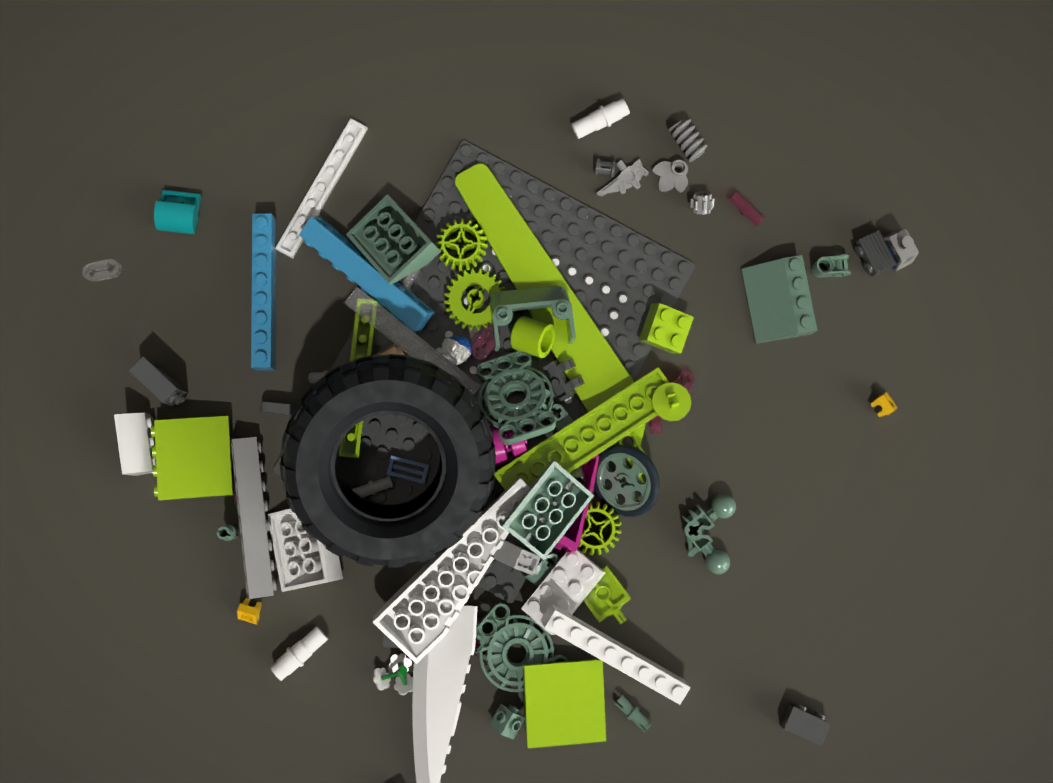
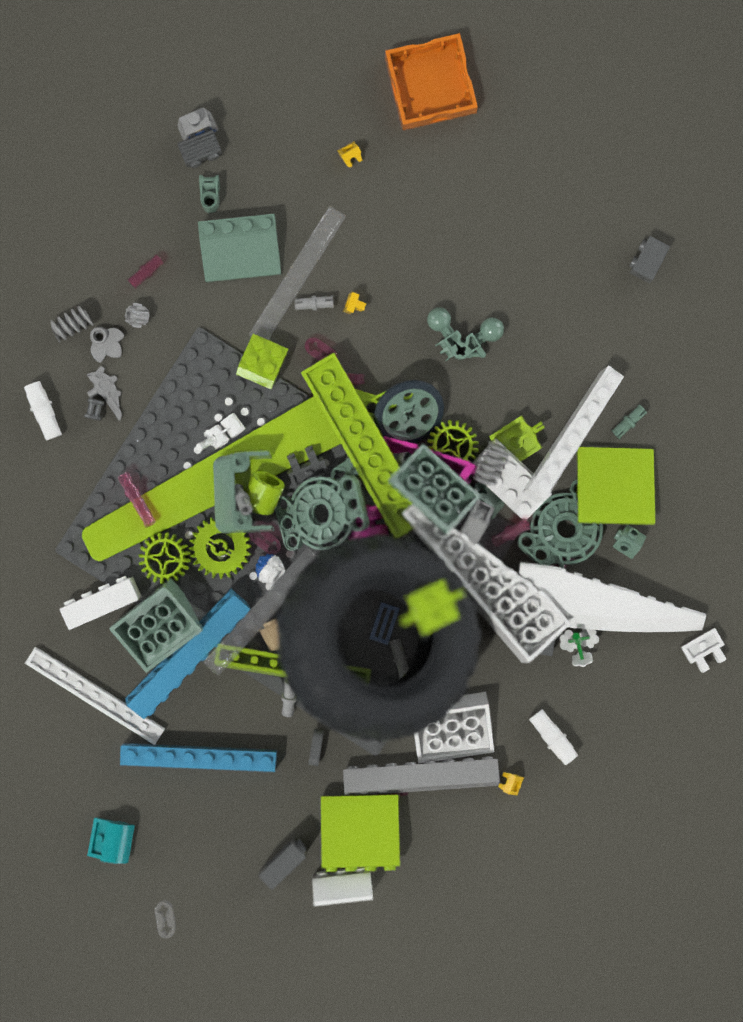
camera: 85 degrees left, 5 degrees up
sand green pin [217,525,239,541] -> none
lime piece [652,382,692,421] -> none
none -> white brick [60,576,142,630]
none -> clear pink pin [117,472,156,528]
none -> white beam [196,413,246,451]
none -> light grey pin [235,484,252,515]
none -> clear tile [248,206,346,340]
none -> light grey pin [295,295,334,311]
none -> yellow tile [343,292,366,314]
none -> orange tile [385,33,478,130]
none -> lime plate [400,580,464,634]
none -> light grey piece [473,441,510,485]
none -> clear pink pin [491,518,530,547]

